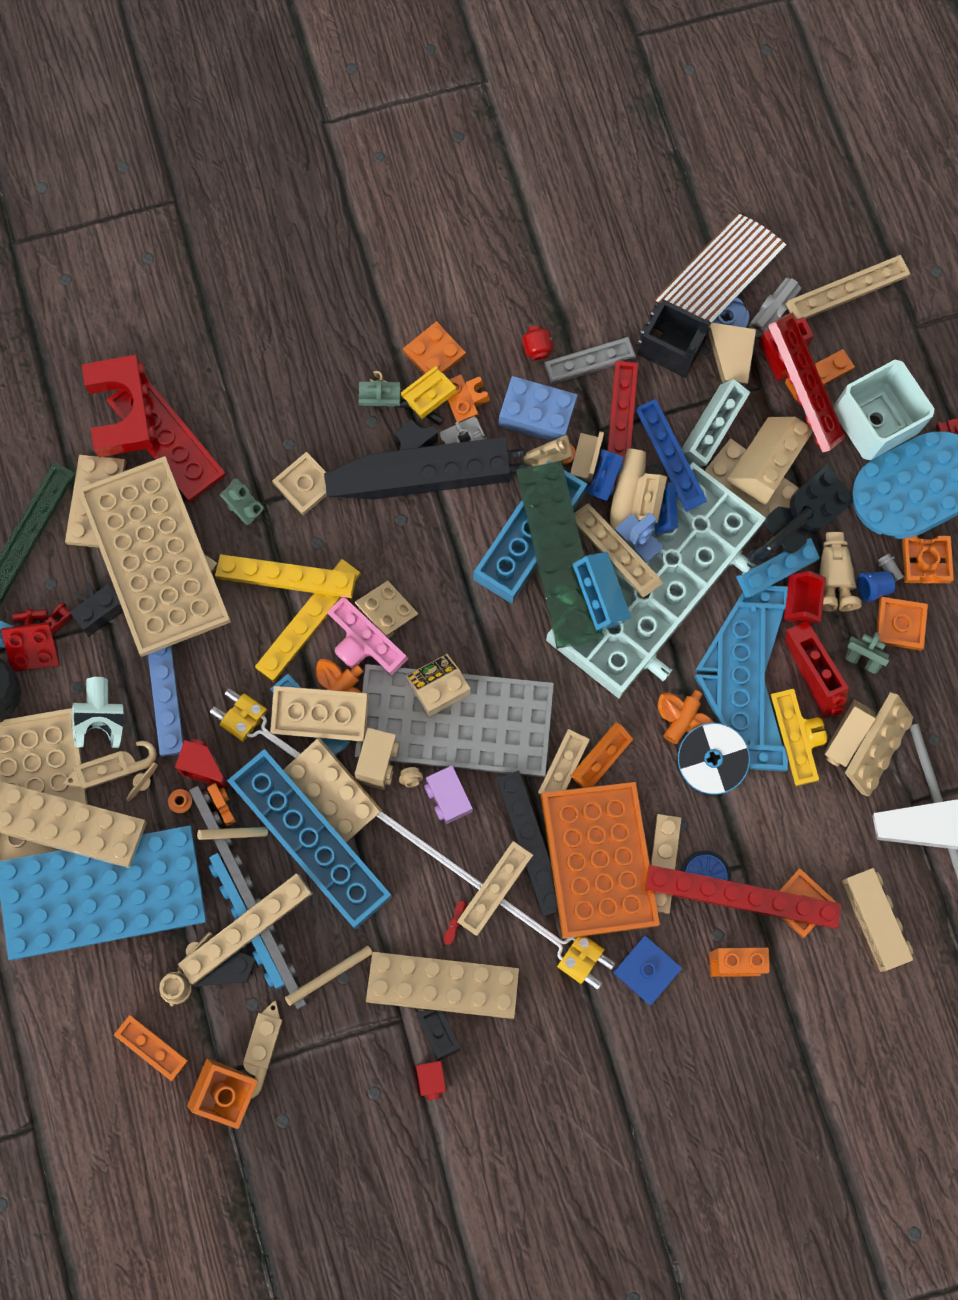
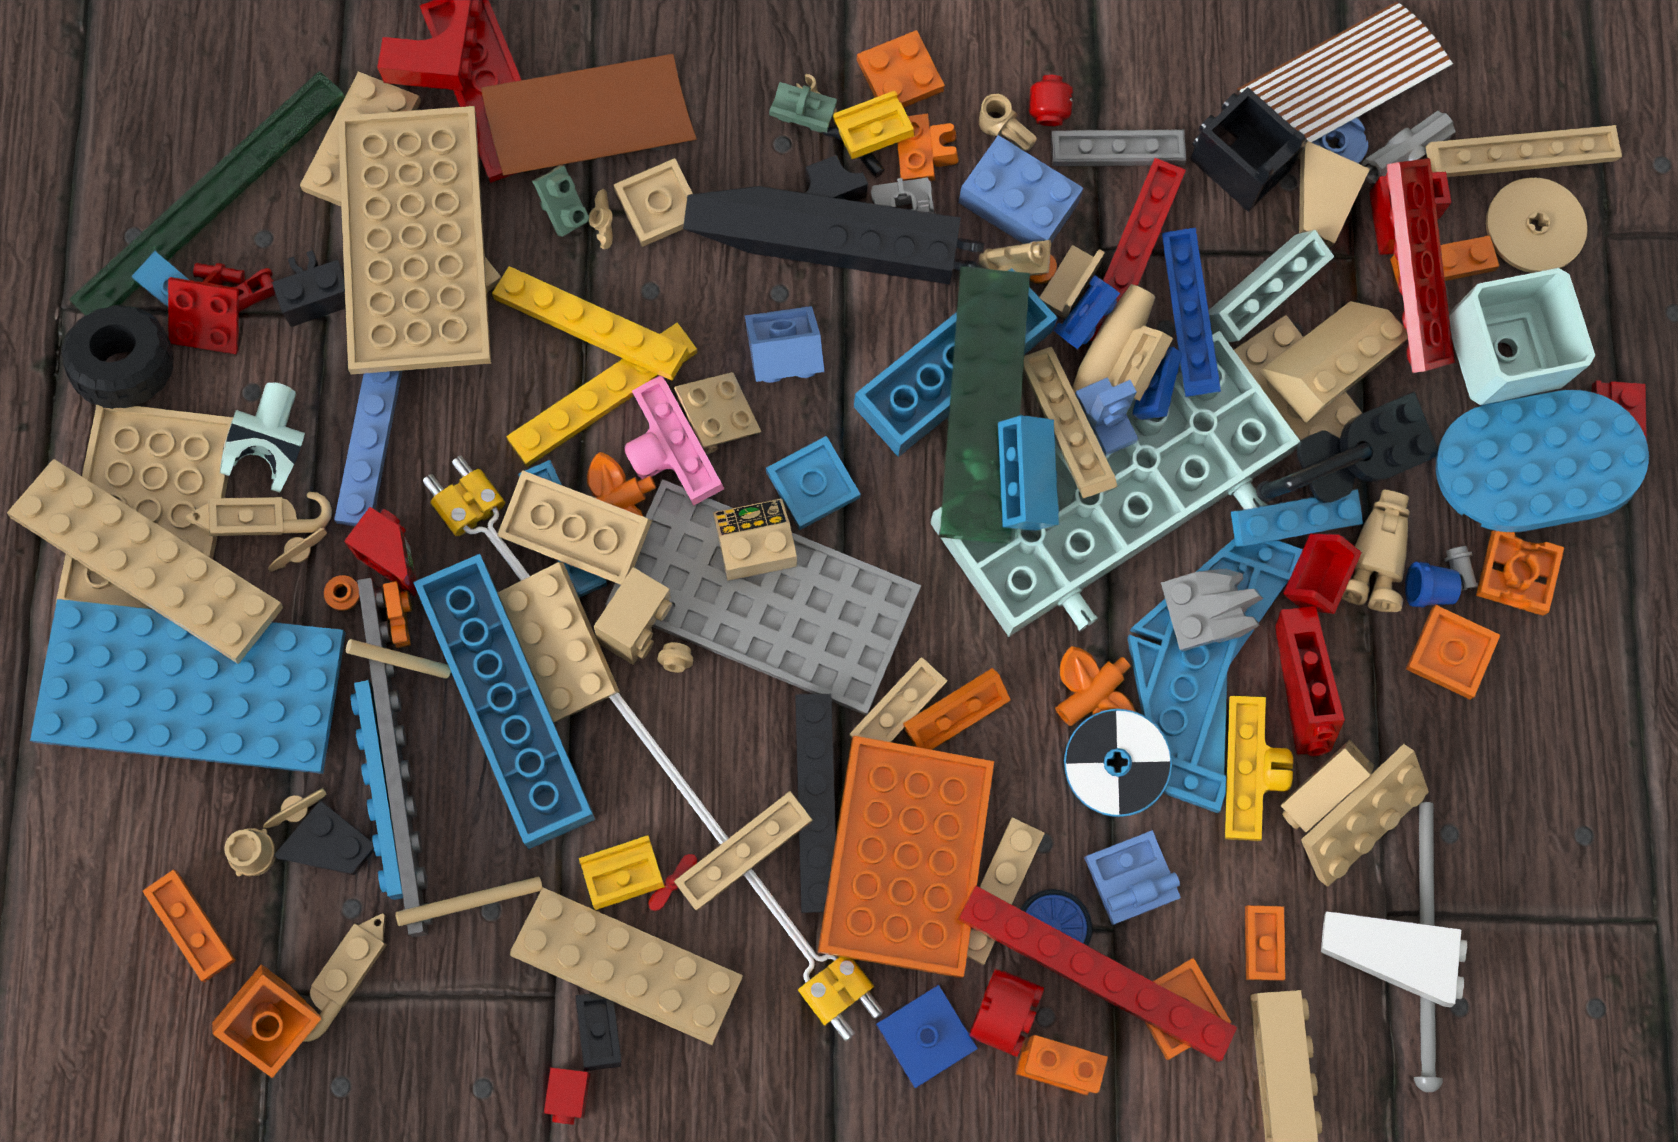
camera: 15 degrees right, 0 degrees up
tan plate [178,874,313,984] -> none
lavender brick [424,766,473,824] -> none
sand green hips [845,632,889,674] -> none
none -> dark orange sticker [481,54,697,176]
none -> yellow plate [579,835,665,910]
none -> tan piece [589,189,613,250]
none -> medium blue slope [745,306,824,383]
none -> dark azure plate [766,436,861,530]
none -> red brick [969,968,1044,1057]
none -> tan axle [979,94,1037,152]
none -> medium blue plate [1084,830,1181,925]
none -> light grey plate [1161,569,1264,652]
none -> orange plate [1245,905,1285,981]
none -> tan piece [1486,178,1587,273]

